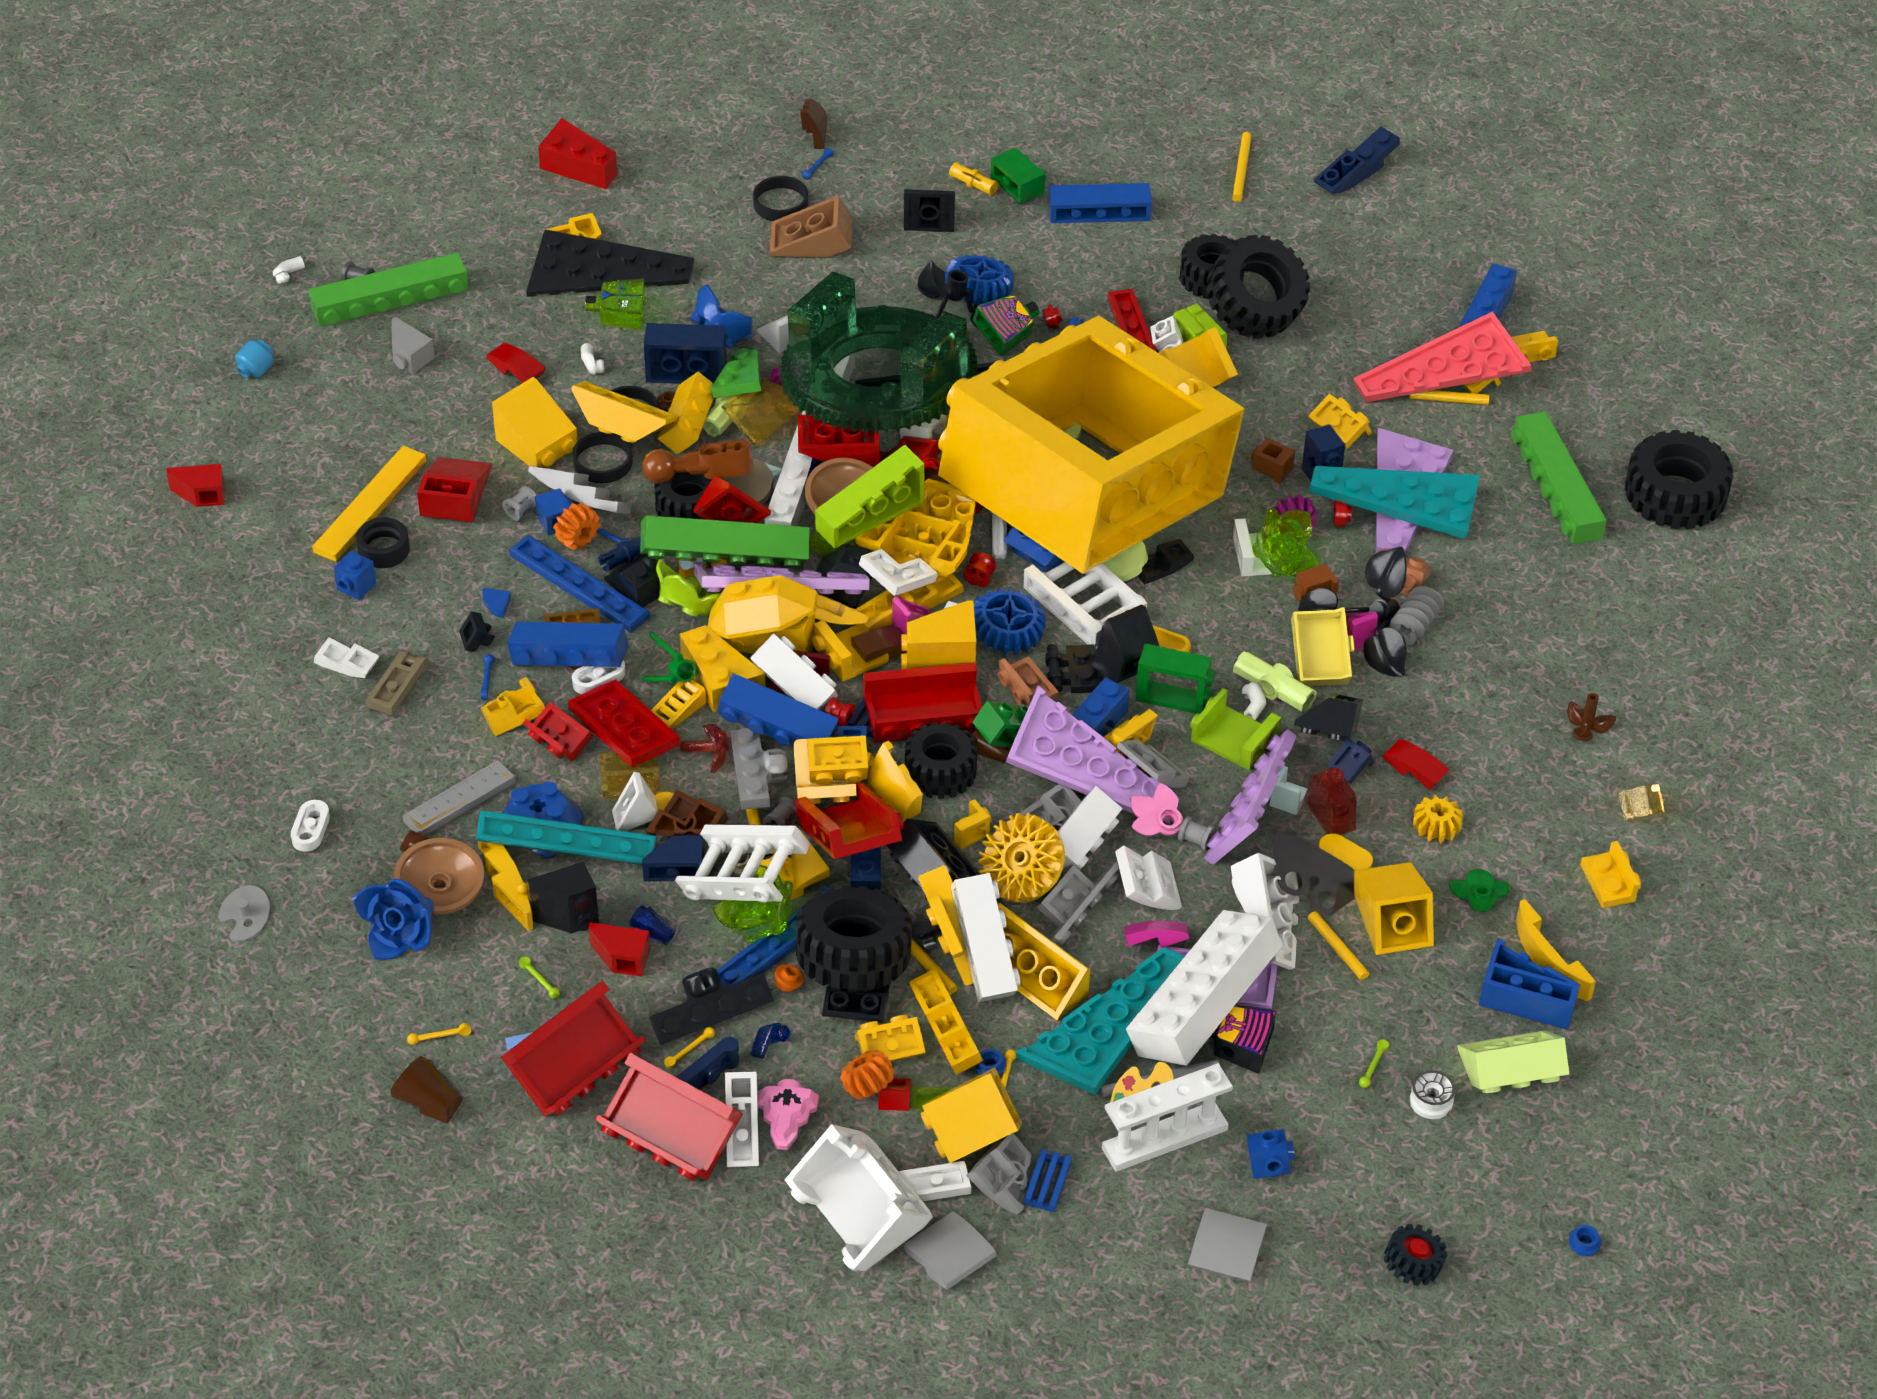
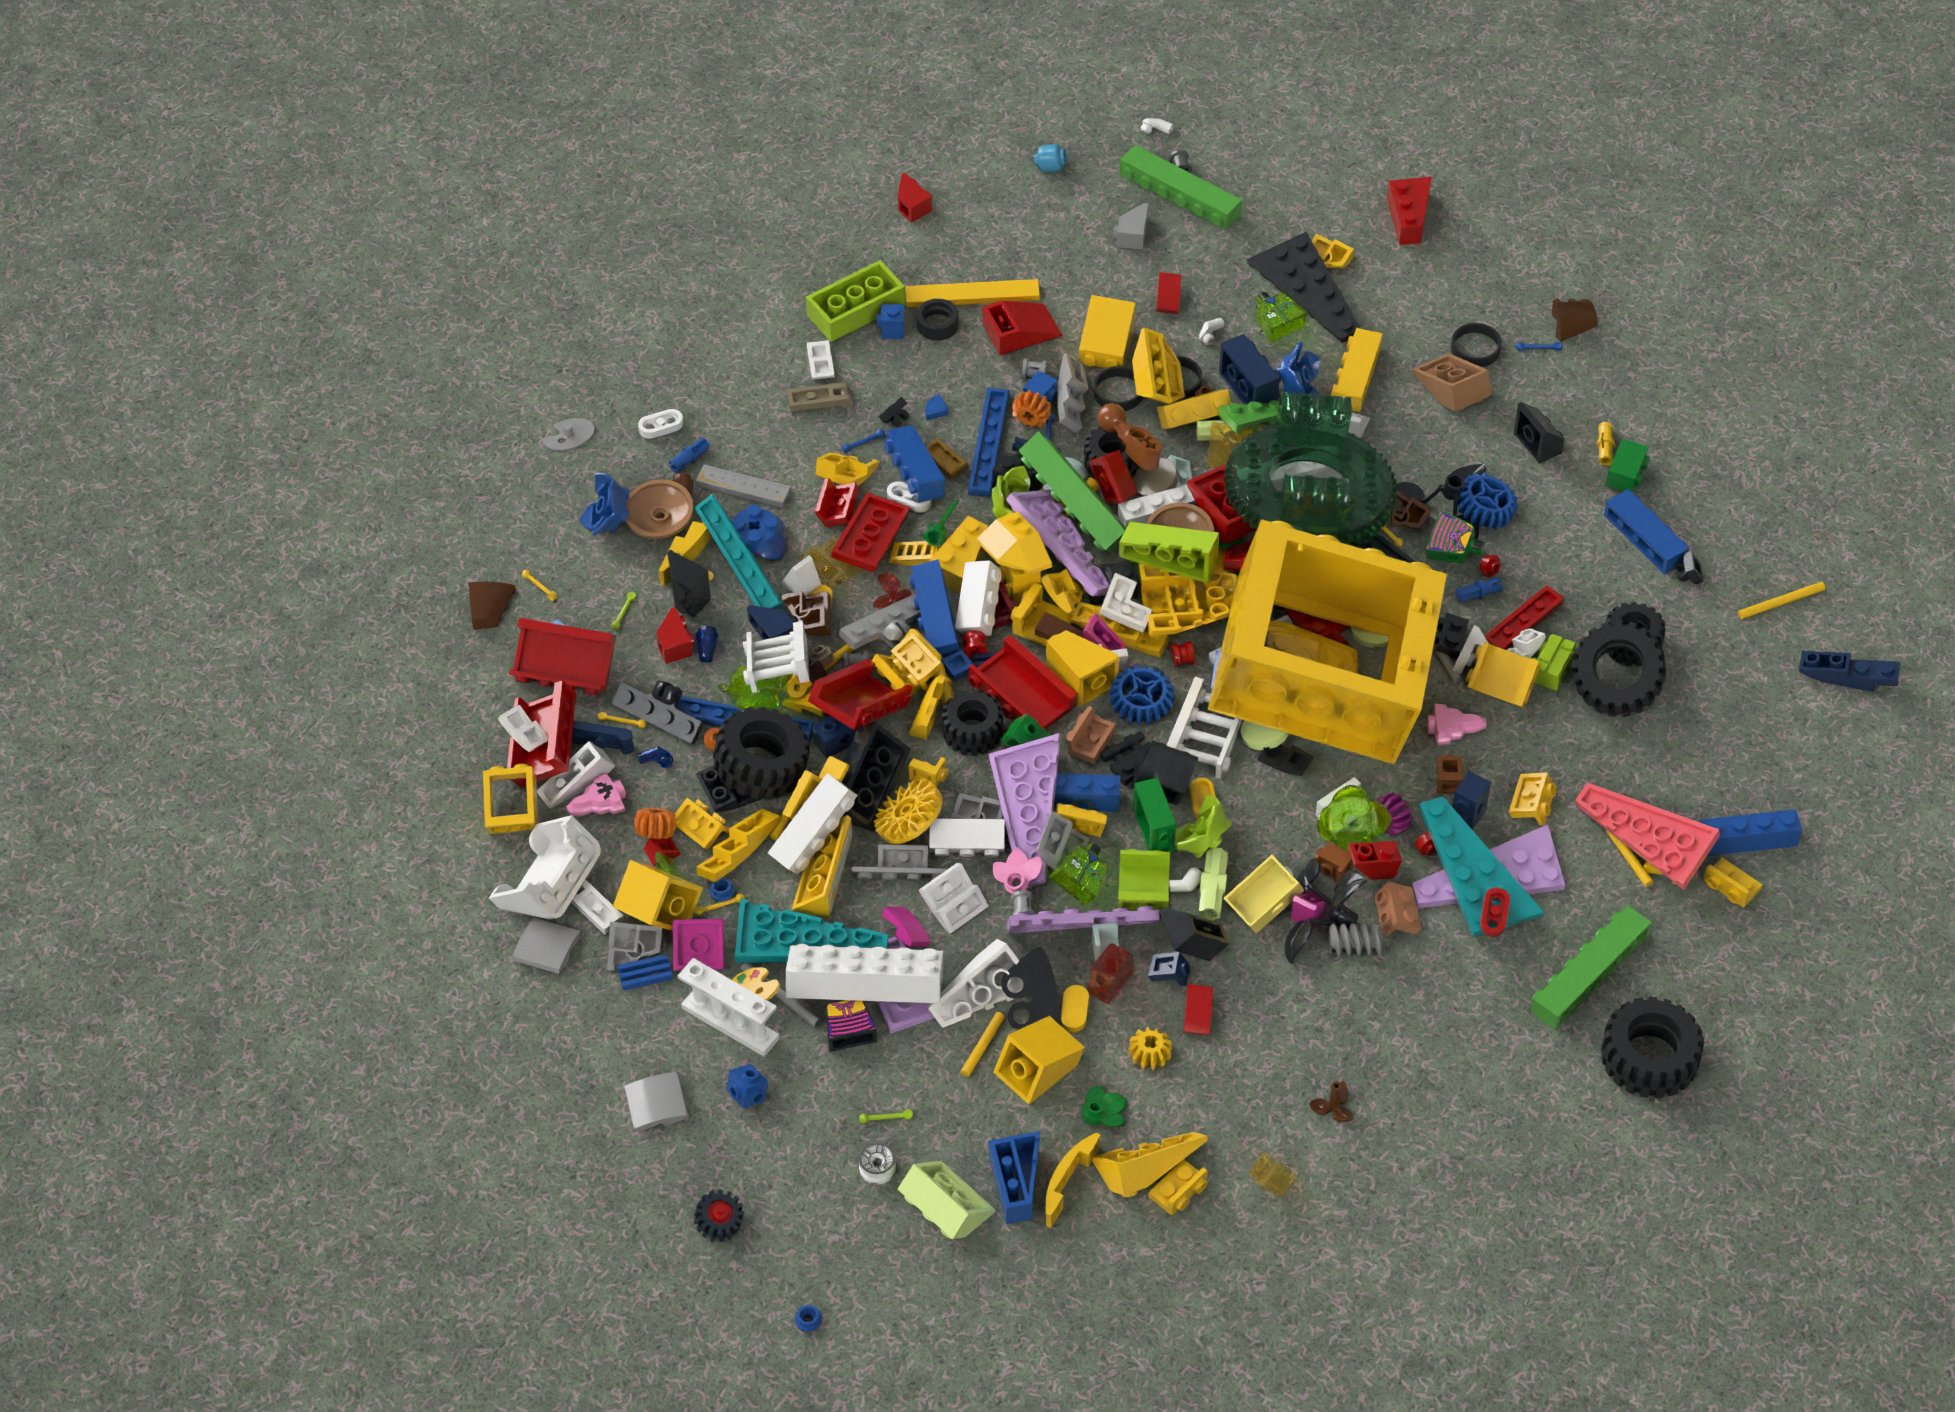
camera: 60 degrees right, 5 degrees up
none -> yellow window [483,764,538,834]
none -> white slope [498,705,549,752]
none -> blue axle [668,438,710,473]
none -> dark pink tile [673,919,725,971]
none -> lime brick [806,260,906,342]
none -> clear neon green torso [1048,843,1108,906]
none -> yellow wedge [1092,1132,1208,1197]
none -> lime brick [1175,794,1232,858]
none -> yellow brick [1331,328,1383,412]
none -> red slope [1348,841,1402,880]
none -> red plate [1480,887,1510,937]
none -> black tile [1675,551,1703,584]

